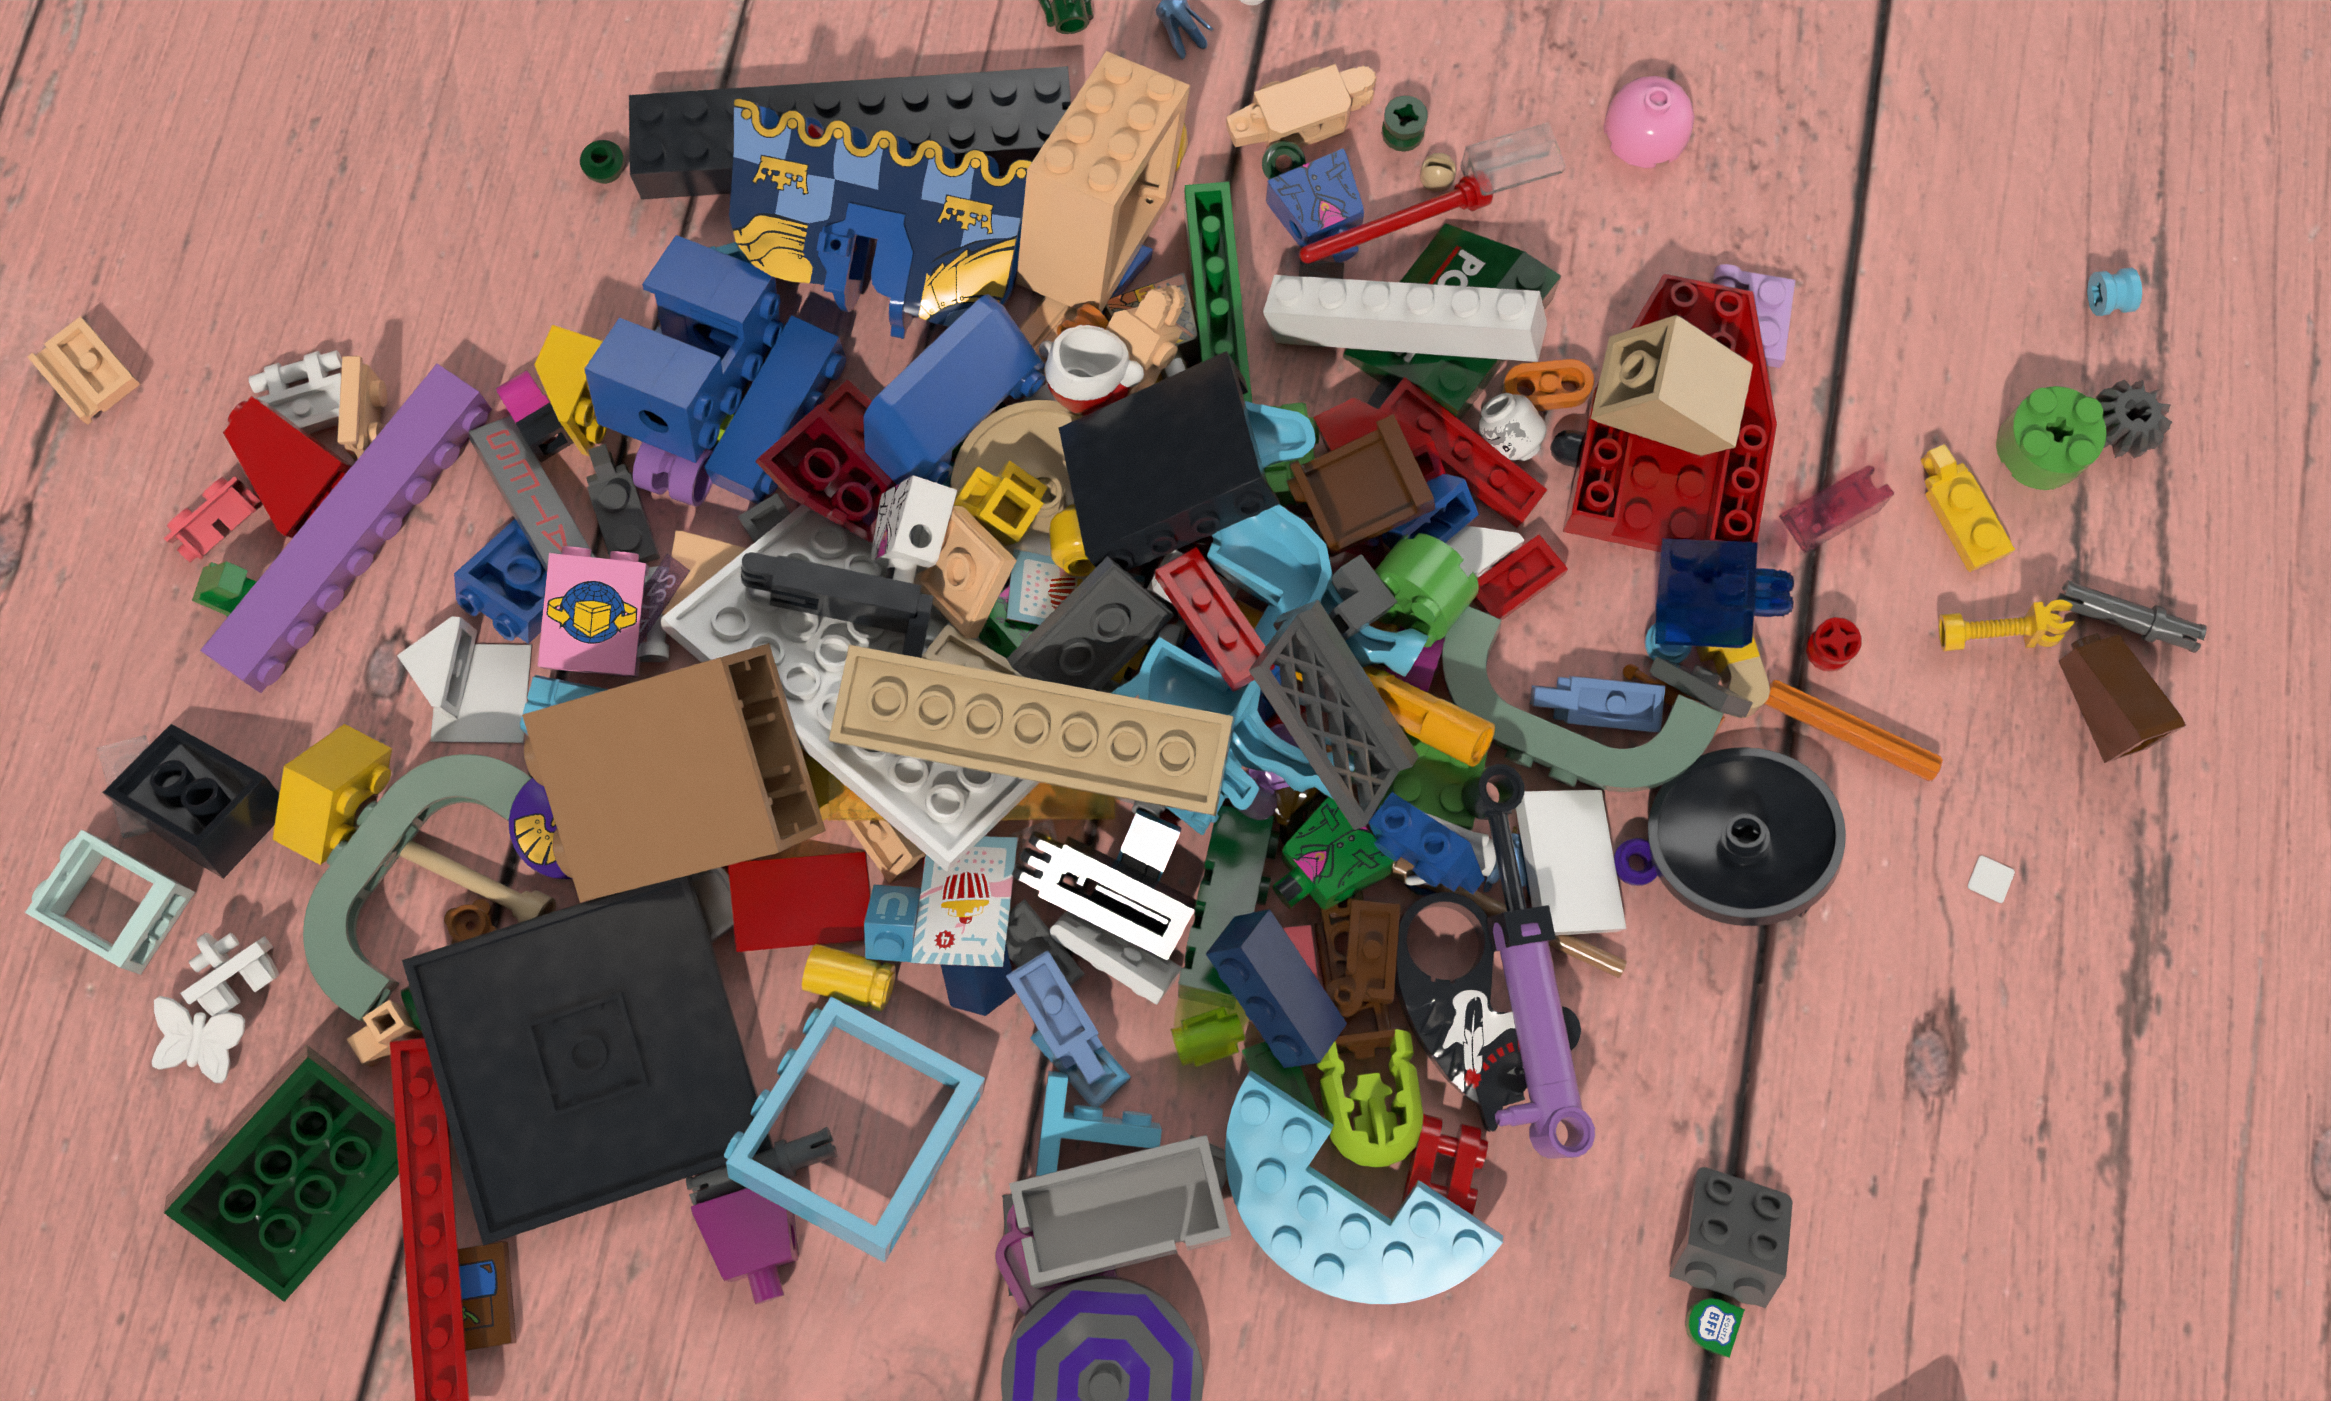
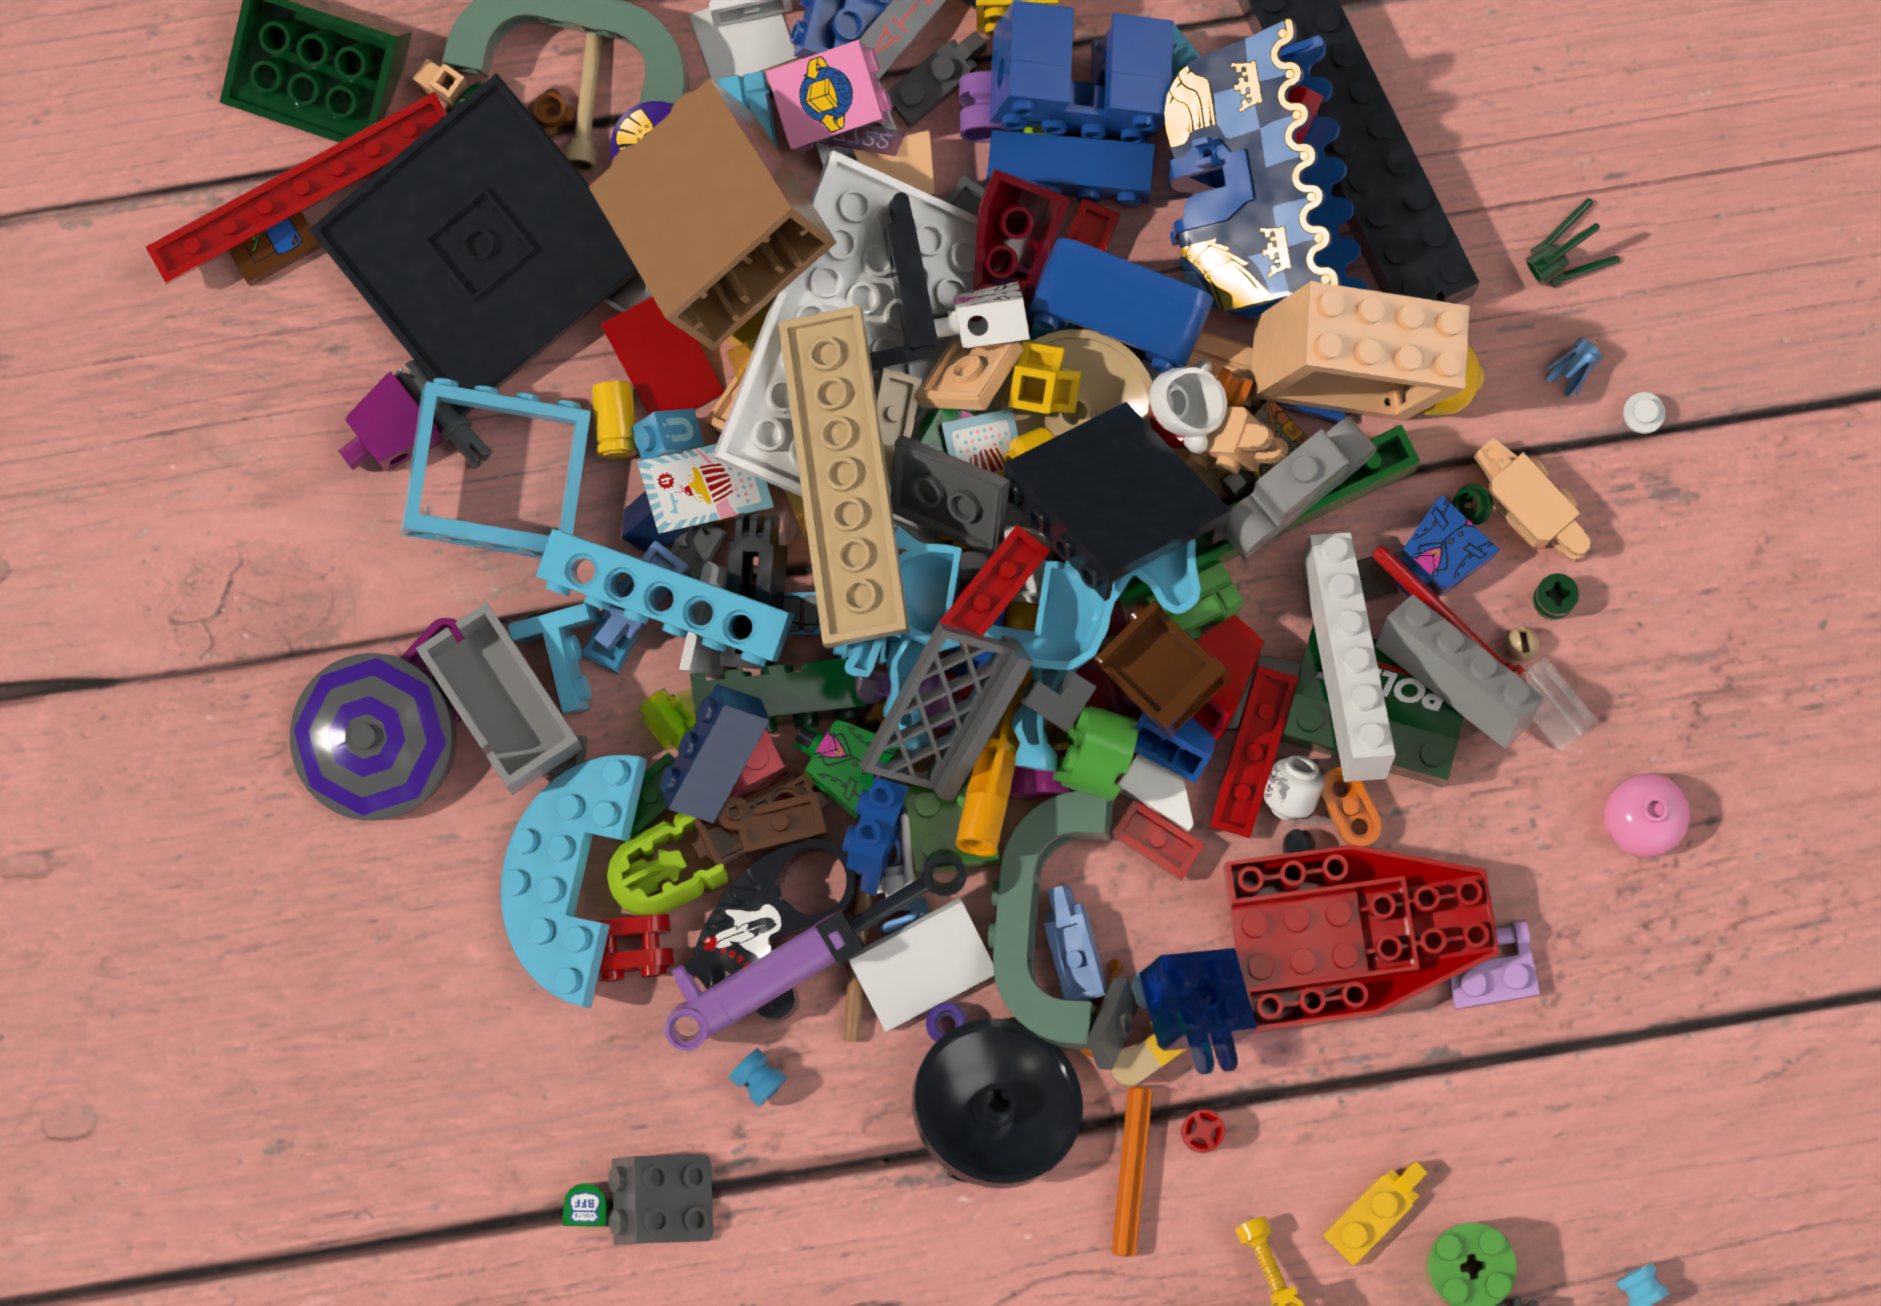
camera: 75 degrees right, 5 degrees up
tan slope [1591,315,1753,456] -> none
clear pink hinge [1779,465,1894,554] -> none
none -> medium azure brick [536,529,795,667]
none -> dark azure wheel [728,1048,788,1108]
none -> light grey brick [1225,416,1377,561]
none -> light grey brick [1375,595,1544,749]

